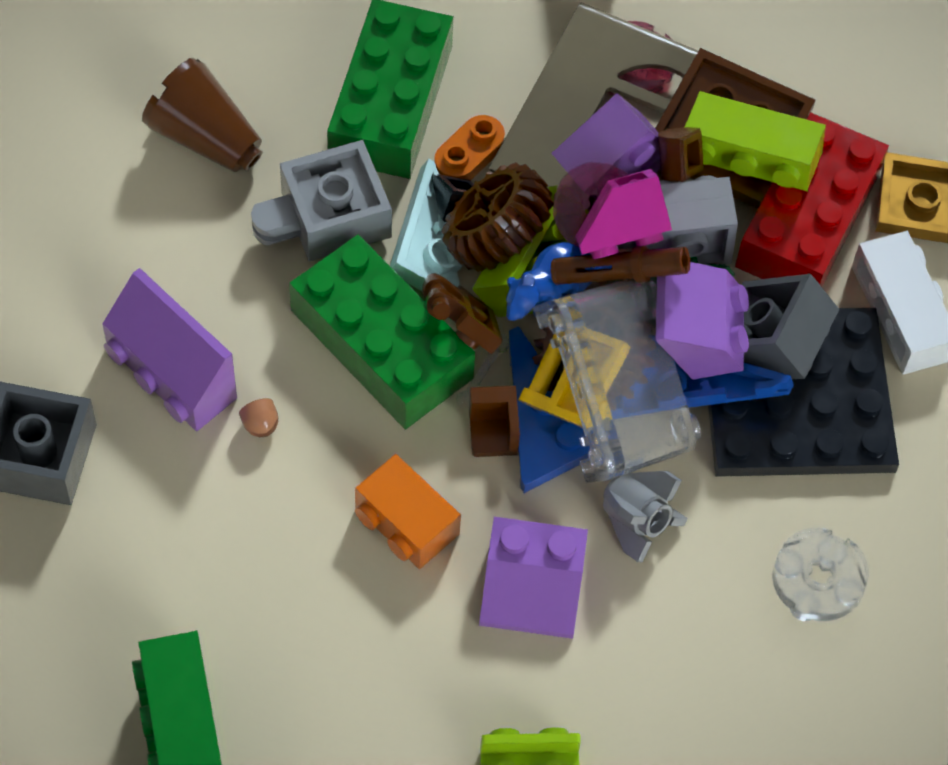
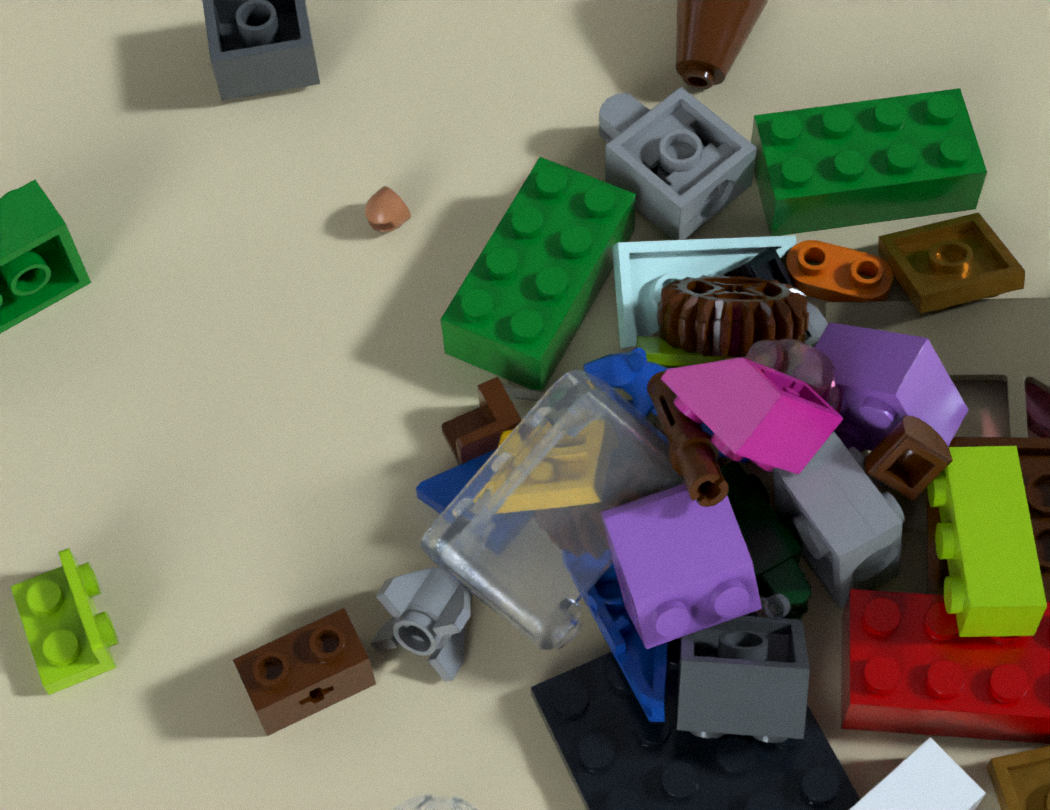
camera: 75 degrees right, 0 degrees up
medium lavender slope [102,268,237,432] -> none
orange brick [355,454,461,570] -> none
reddish brown plate [422,273,503,354] -> none
medium lavender slope [479,517,588,639] -> none
none -> reddish brown brick [233,608,376,736]
none -> pearl gold plate [878,212,1025,314]

